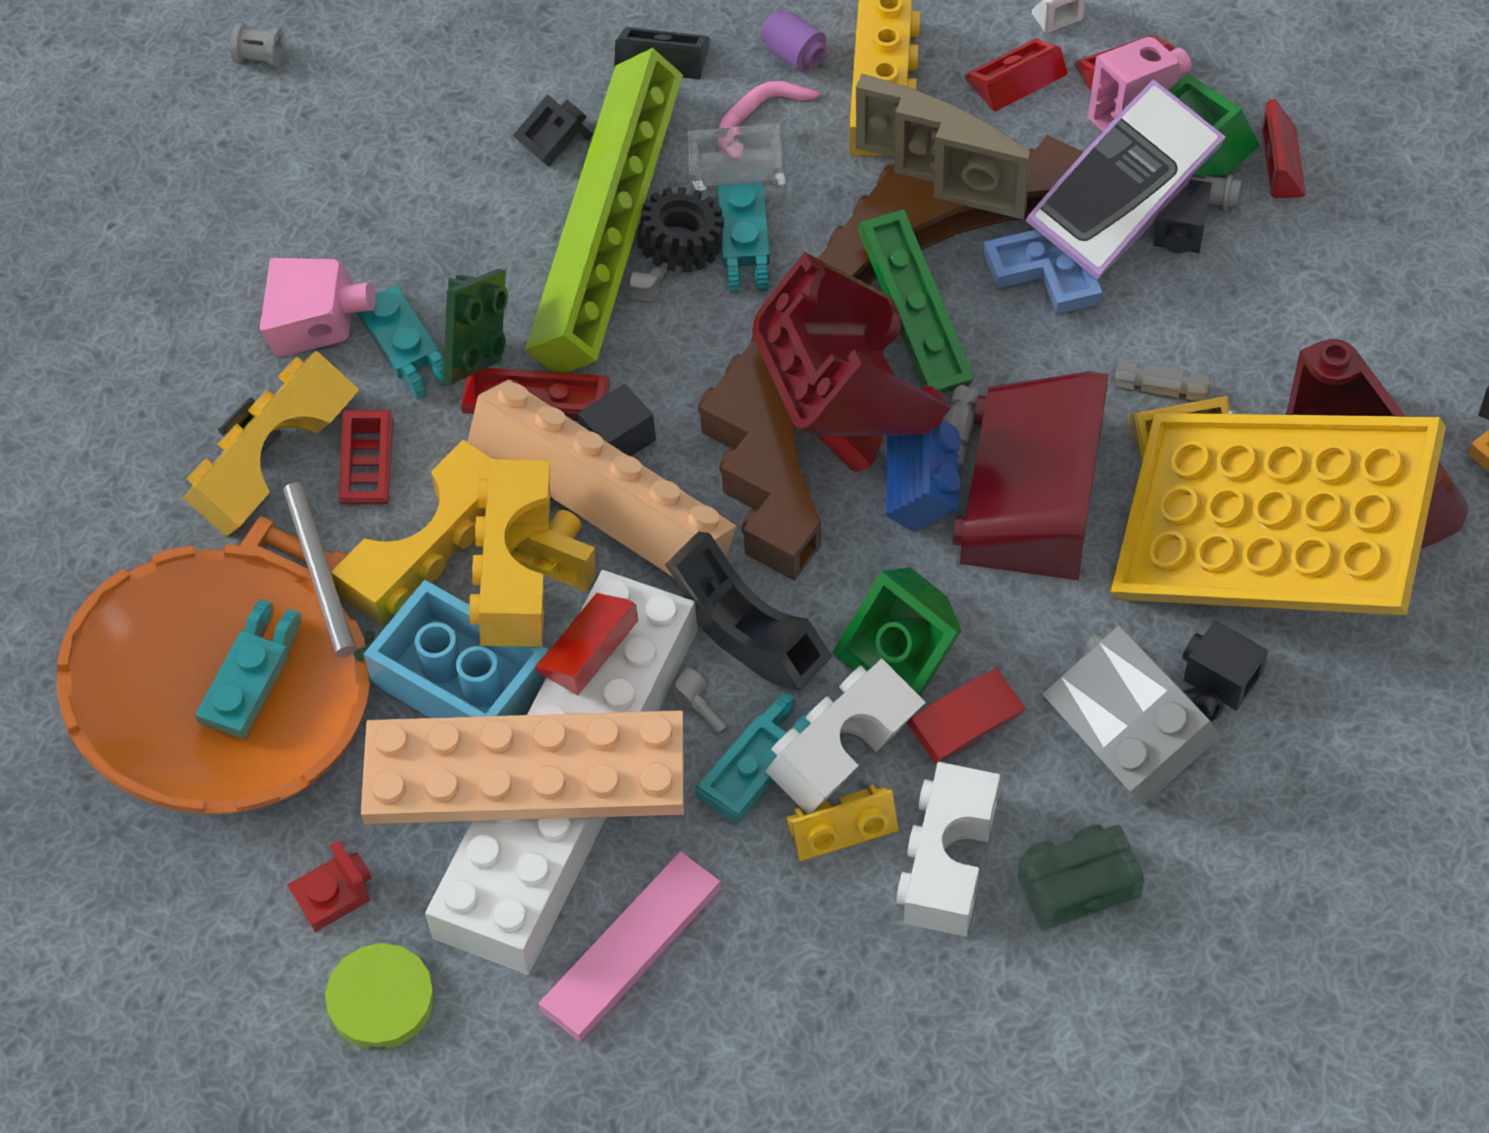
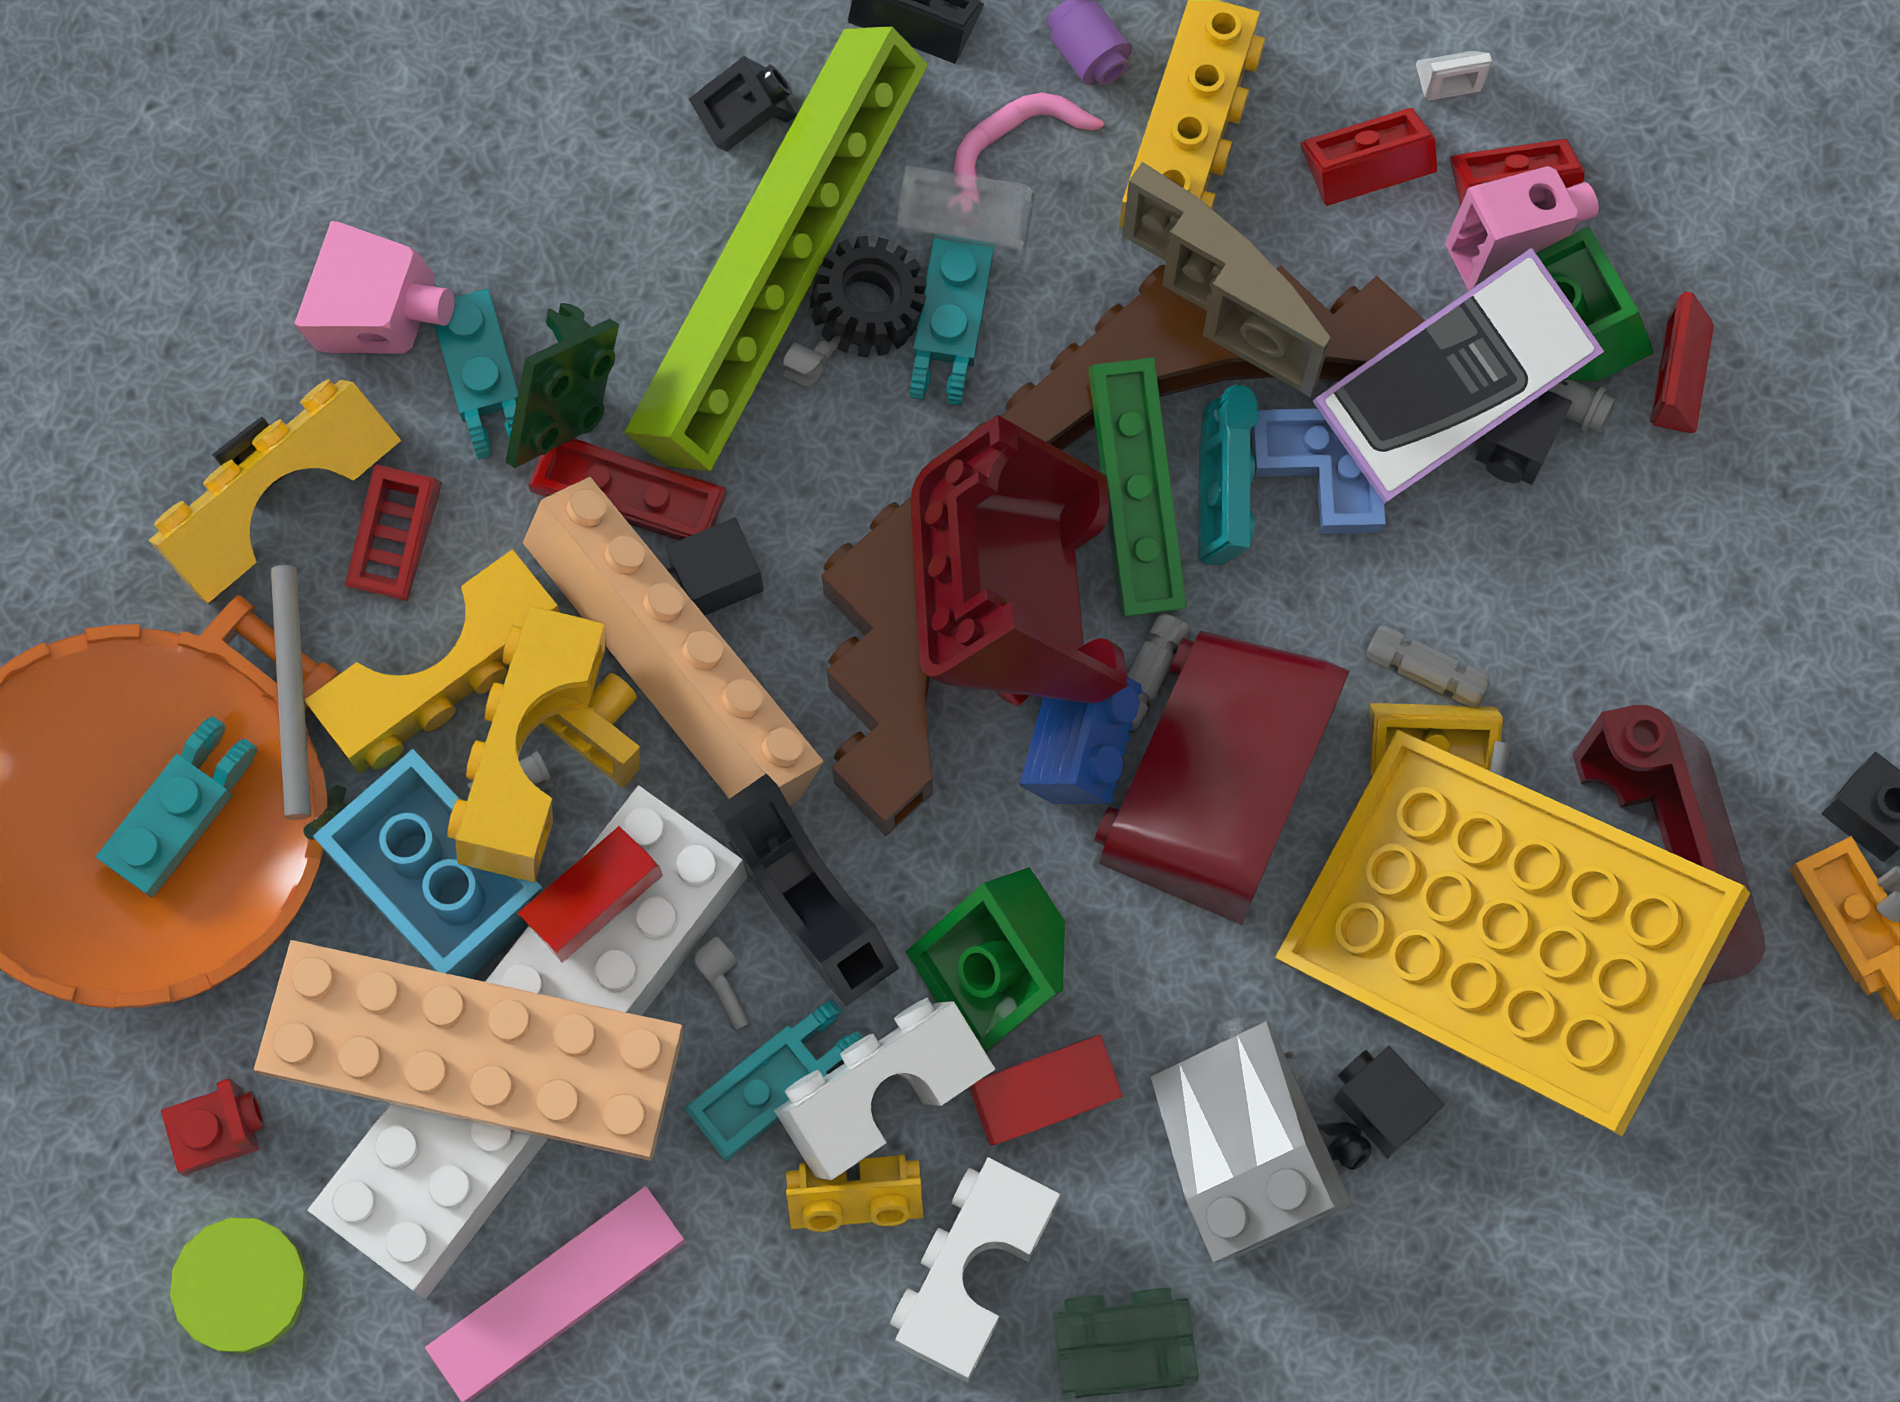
camera: 10 degrees right, 15 degrees up
none -> teal hinge [1198,384,1259,565]

